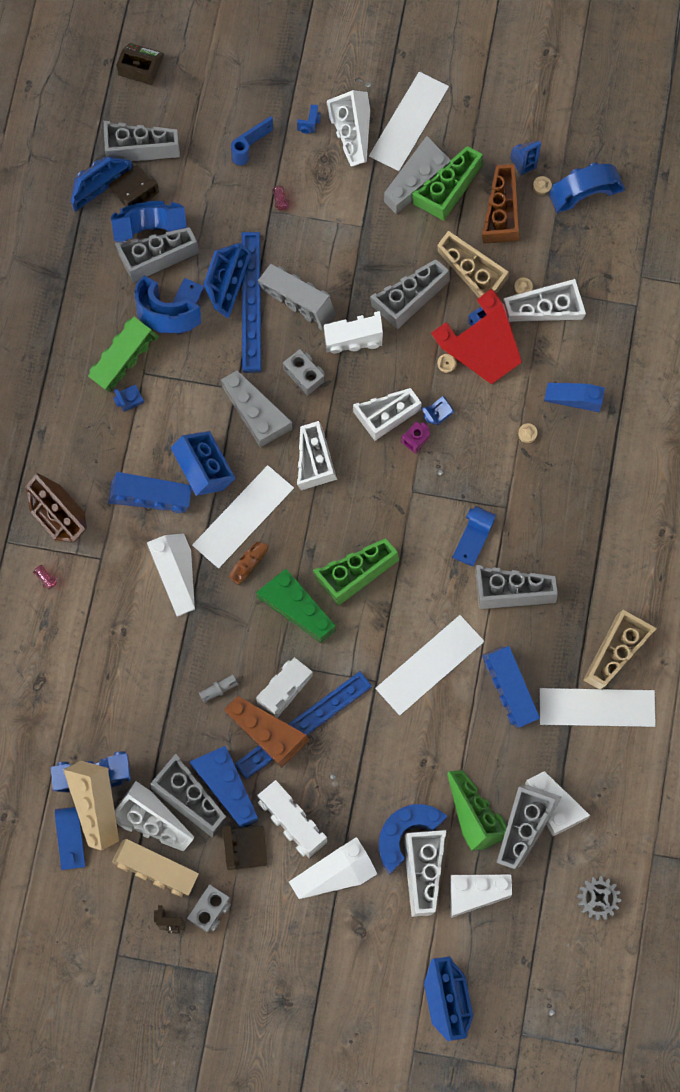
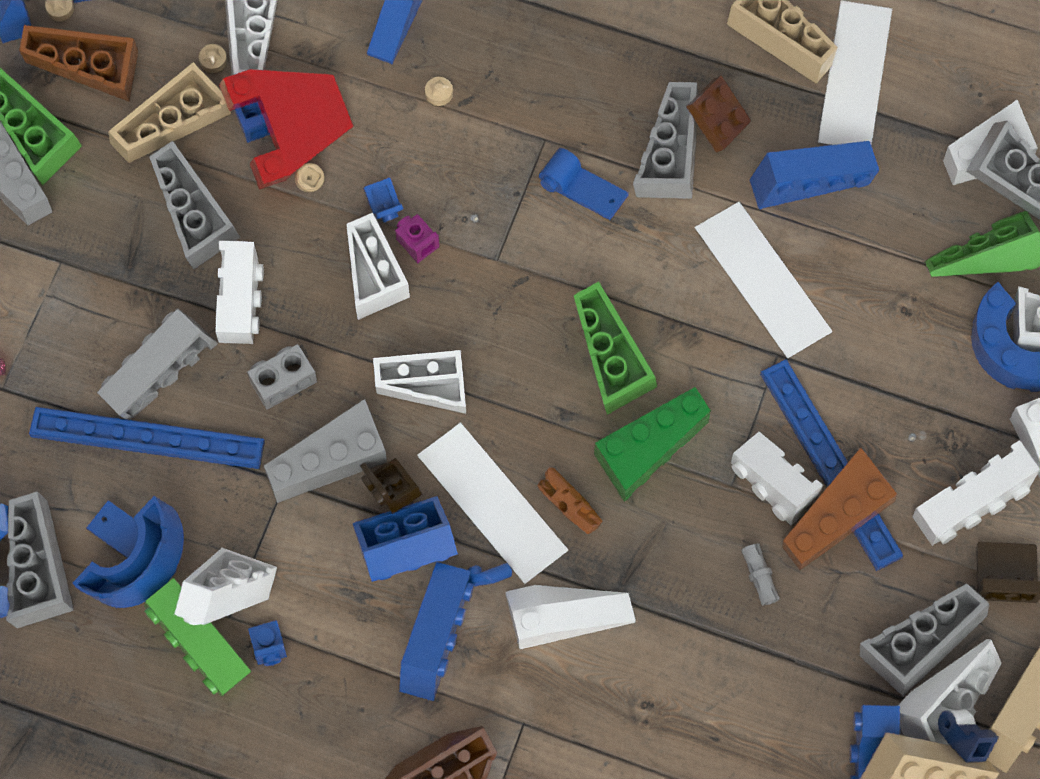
camera: 80 degrees left, 5 degrees down
blue wedge [190,746,258,828] -> none
blue wedge [204,243,252,318] -> none
none -> white wedge [175,548,277,625]
none -> dark brown bracket [360,458,423,514]
none -> blue arm [467,563,512,587]
none -> reddish brown plate [686,76,751,153]
none -> dark blue leg [938,710,999,762]

